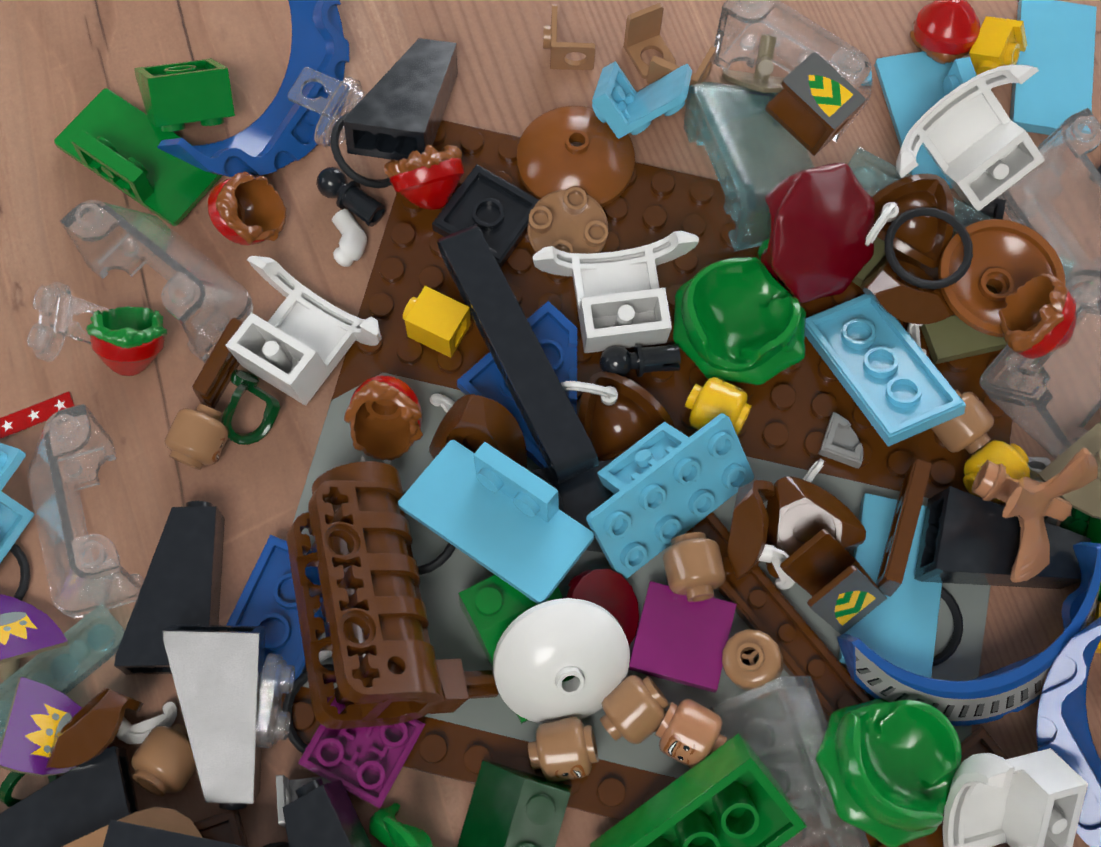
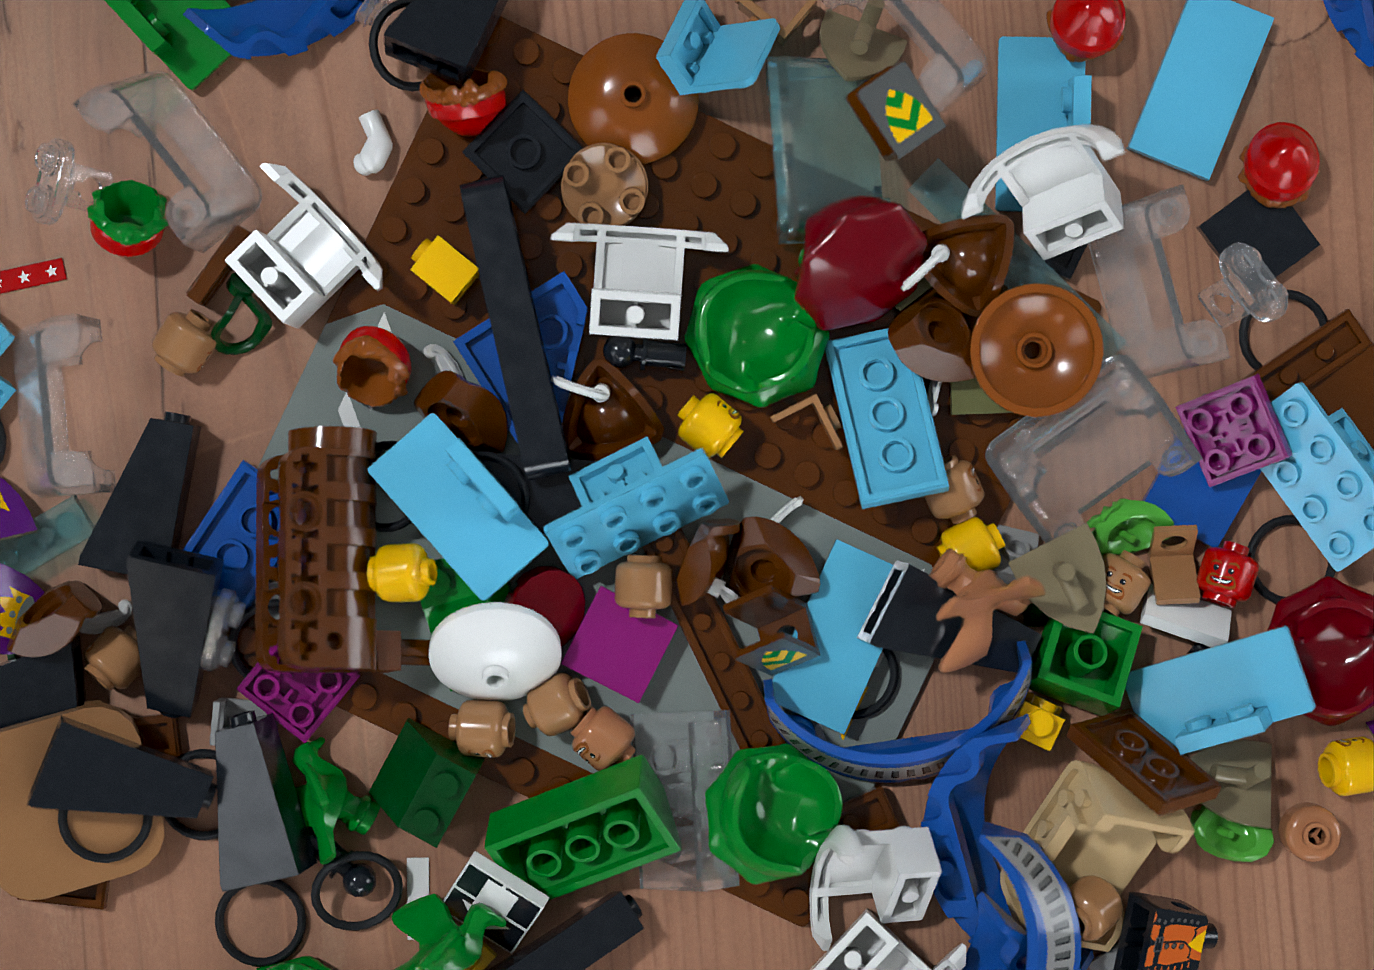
camera: 15 degrees right, 20 degrees up
dark orange hair [208,171,287,245] -> none
black pin [316,167,385,227] -> none
medium nougat head [722,629,783,692] -> none
light grey tile [818,412,864,469] -> none
reddish brown tile [876,459,932,597] -> none
black tyre [885,207,973,289] -> none
yellow brick [969,16,1027,75] -> none
dark orange hair [998,273,1077,359] -> none
none -> yellow head [367,543,437,602]
none -> medium nougat bracket [770,394,843,450]

